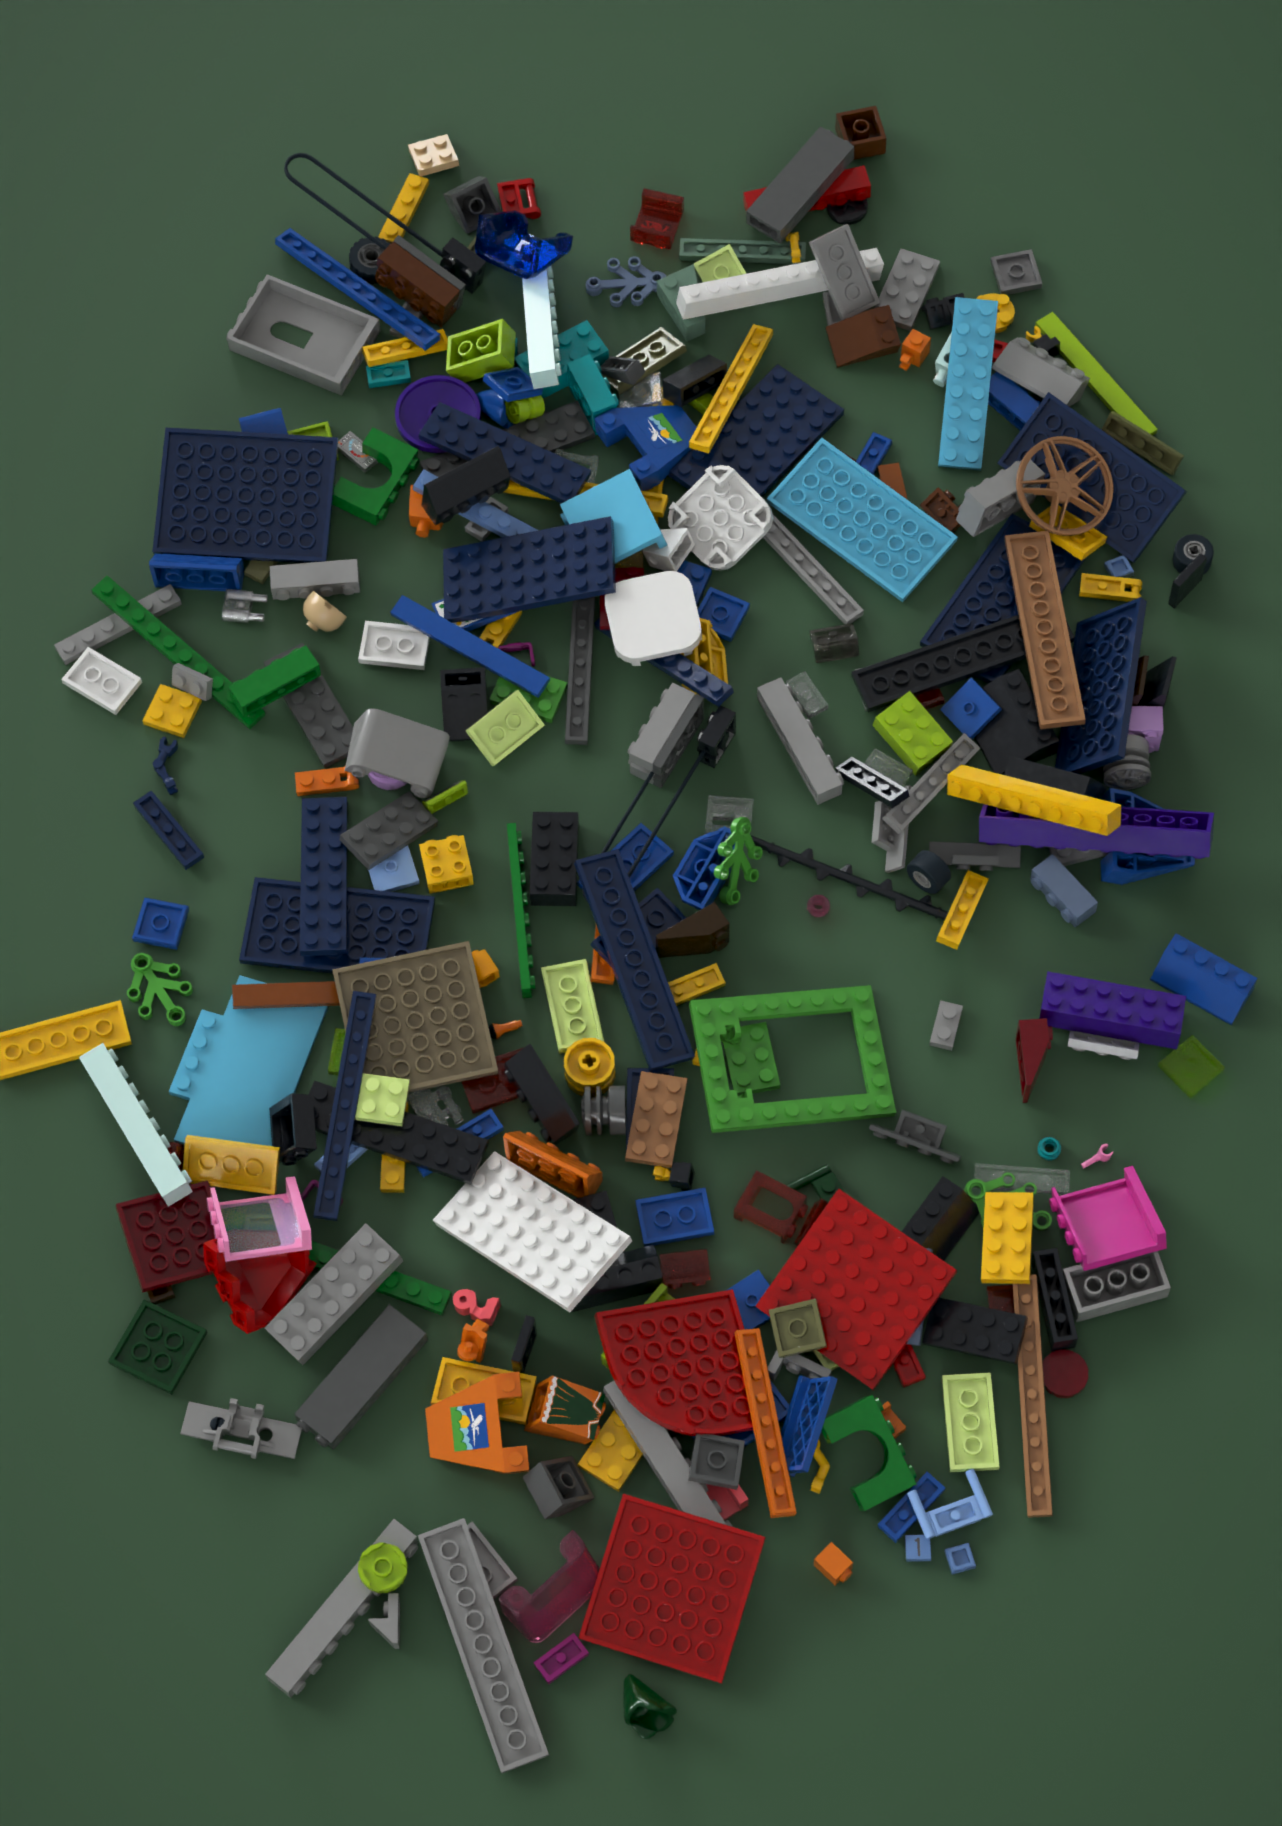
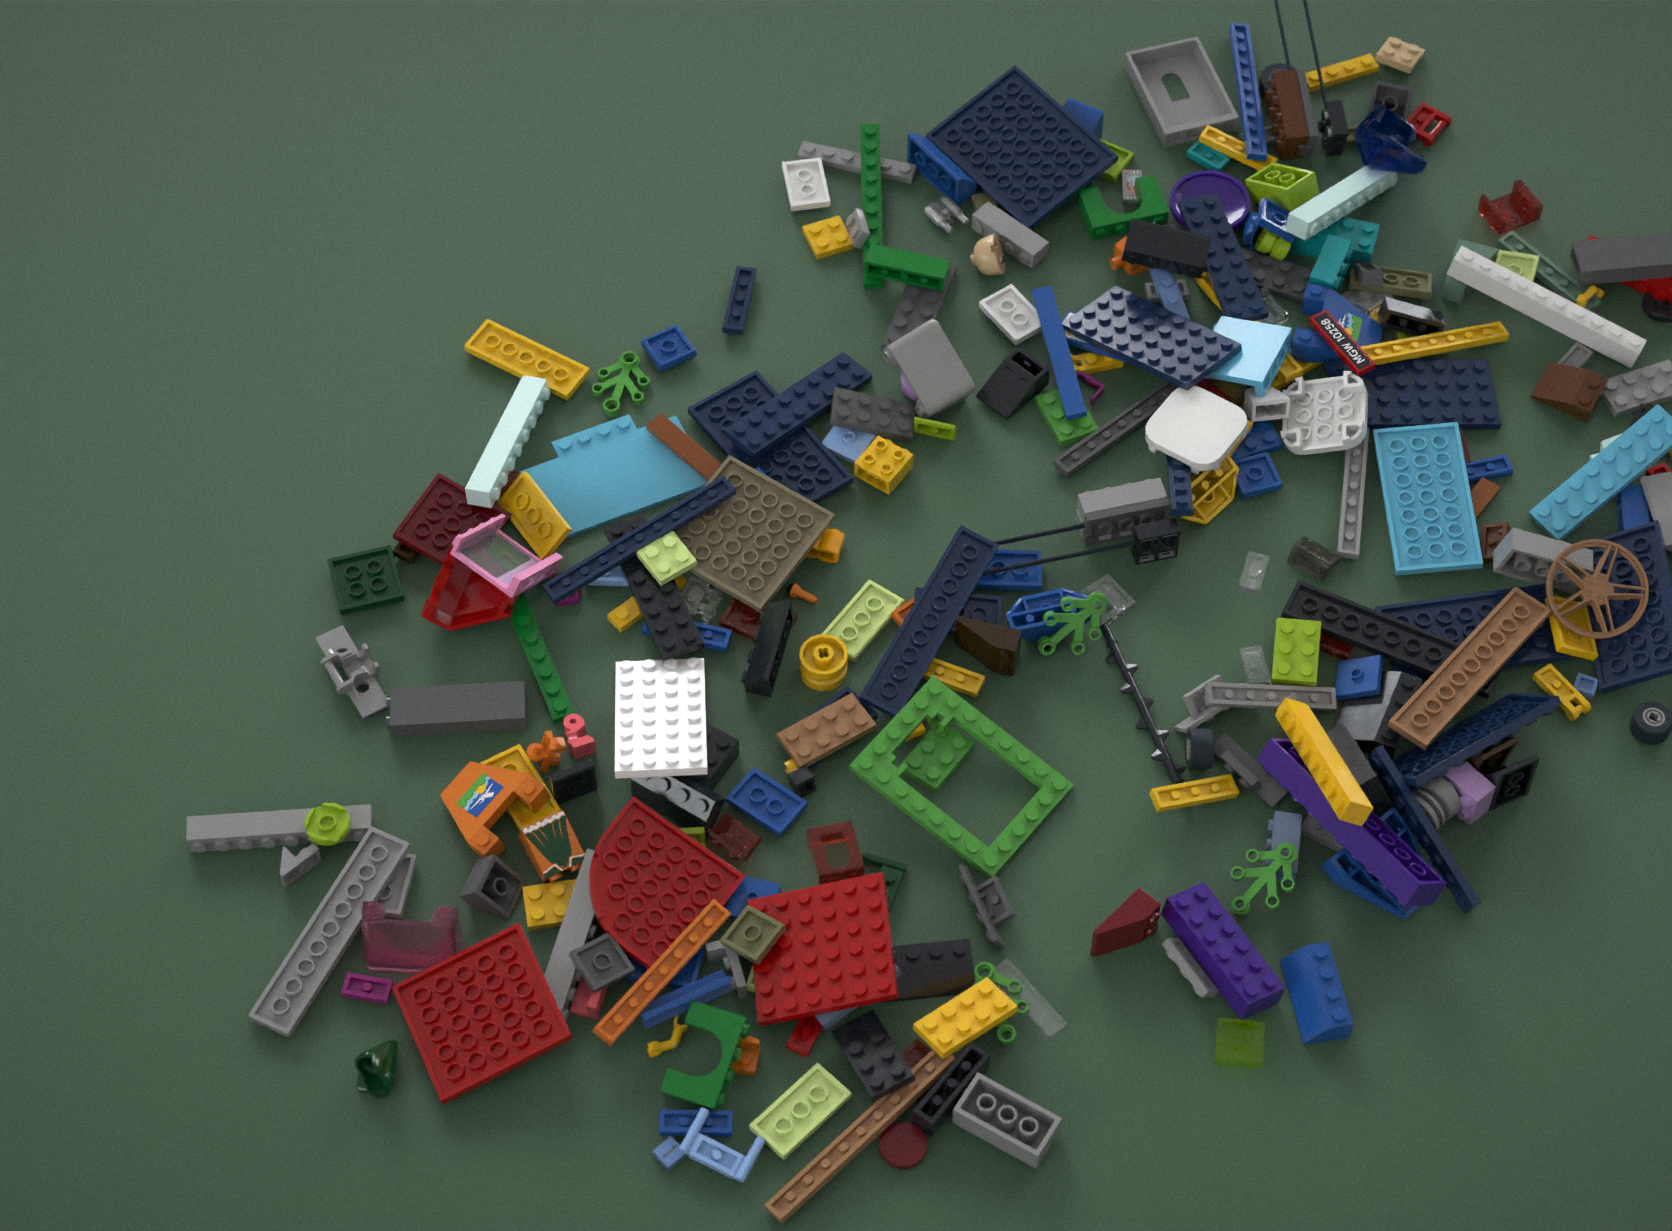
camera: 45 degrees right, 10 degrees down
dark blue piece [153,736,178,795] -> none
light grey brick [265,1223,403,1365] -> none
black window [269,1093,317,1166] -> none
orange plate [295,765,359,796] -> none
yellowish green plate [466,690,545,766] -> none
orange slope [503,1131,603,1198] -> none
green plate [507,823,536,998] -> none
black brick [530,812,579,906] -> none
dark grey wheel [581,1085,626,1136] -> none
sand blue plant [586,256,666,308] -> none
light grey brick [757,677,844,805] -> none
clear pink plate [807,895,830,917] -> none
light grey plate [809,224,880,321] -> none
orange brick [814,1542,853,1586] -> none
plate [835,757,910,809] -> none
orange brick [899,329,931,371] -> none
light grey plate [929,1000,963,1051] -> none
medium blue tile [944,1543,976,1575] -> none
teal plate [1037,1137,1061,1160] -> none
dark pink panel [1049,1166,1167,1271] -> none
bright pink hand [1081,1144,1113,1169] -> none
black tile [1168,554,1207,609] -> none
none -> bright green plant [1230,842,1298,917]
none -> tile [1309,310,1376,376]
none -> dark blue plate [1367,745,1481,913]

